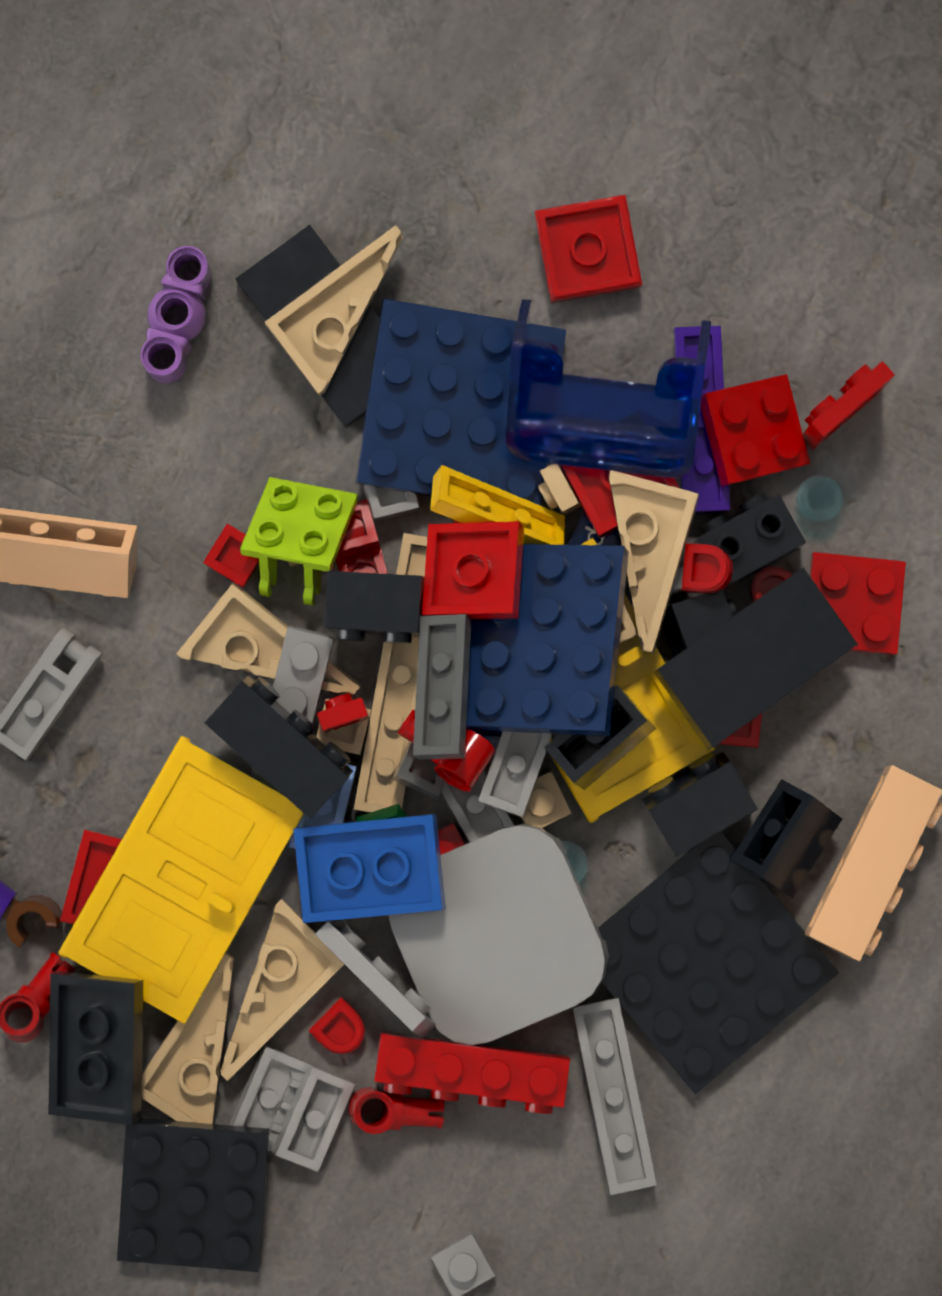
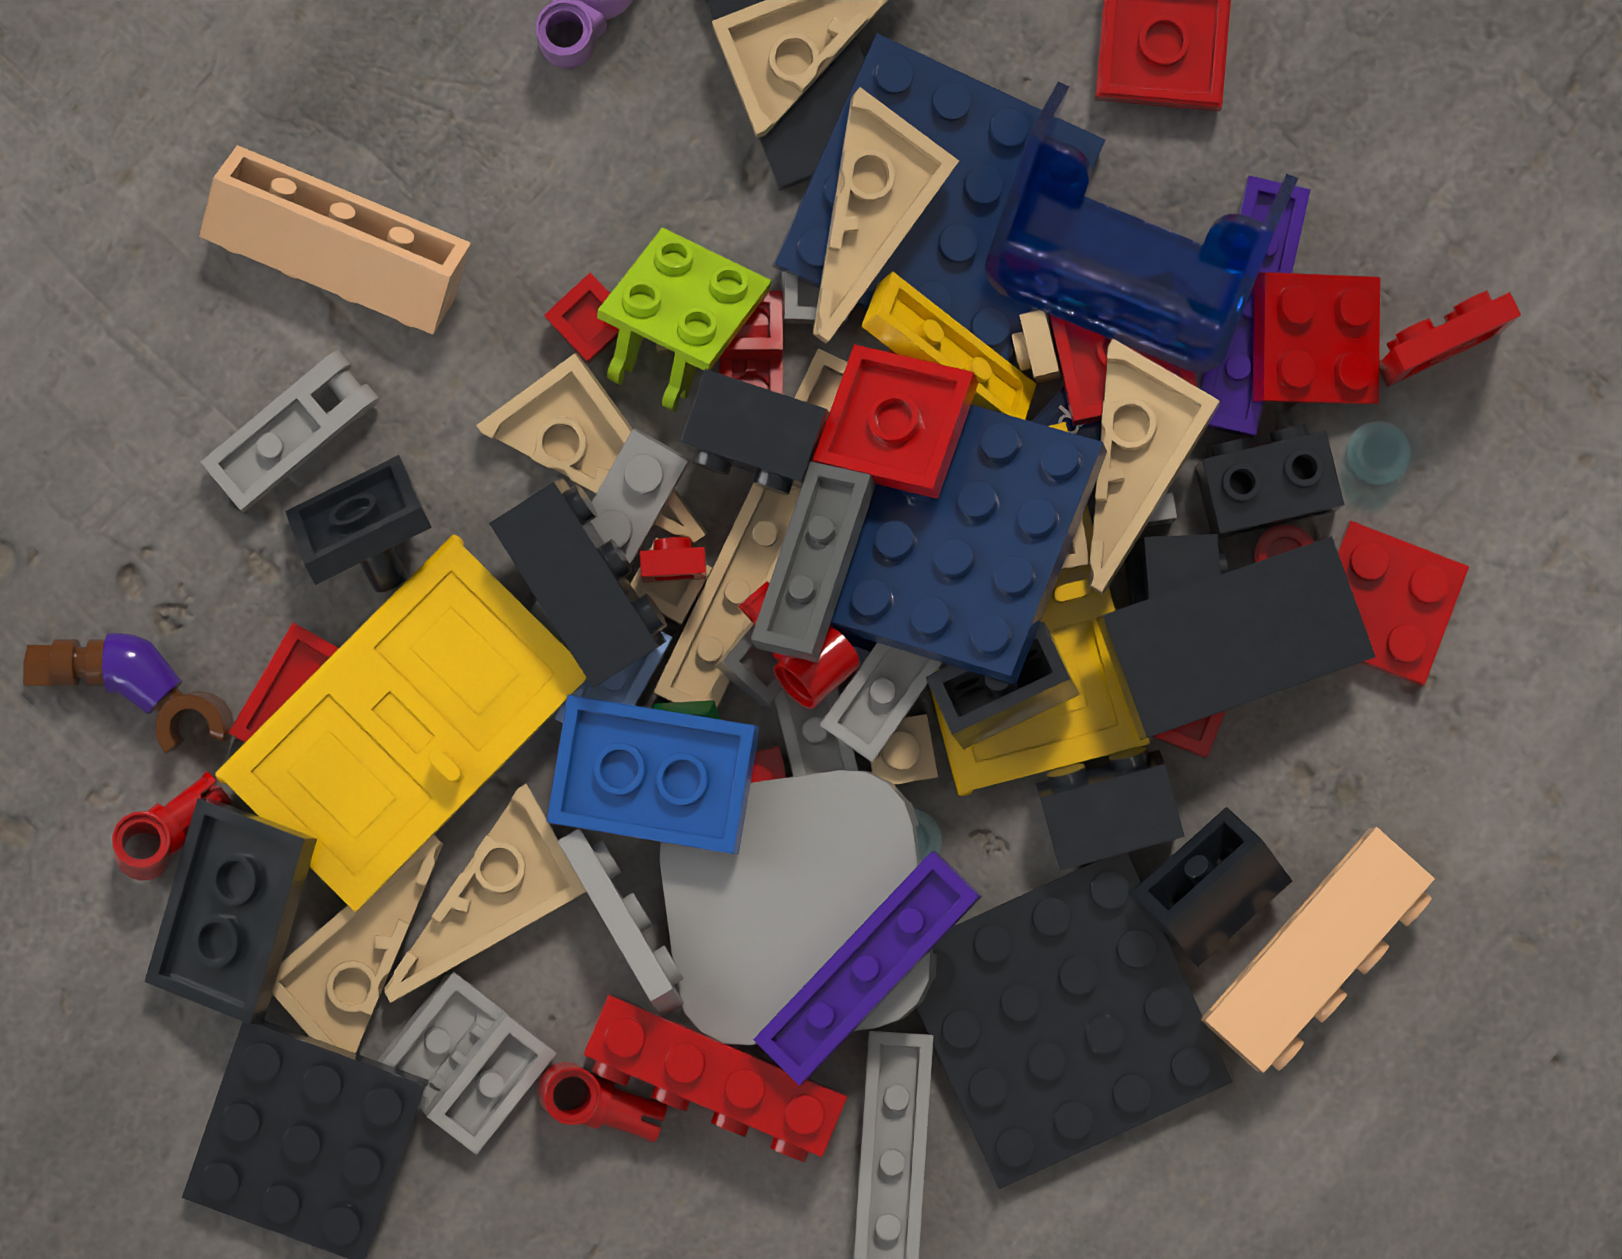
camera: 10 degrees right, 0 degrees up
red tile [308,997,365,1054] -> none
red tile [681,543,733,594] -> none
none -> black tile [285,455,432,593]
none -> dark purple plate [753,851,982,1085]
none -> tan wing [813,87,959,344]

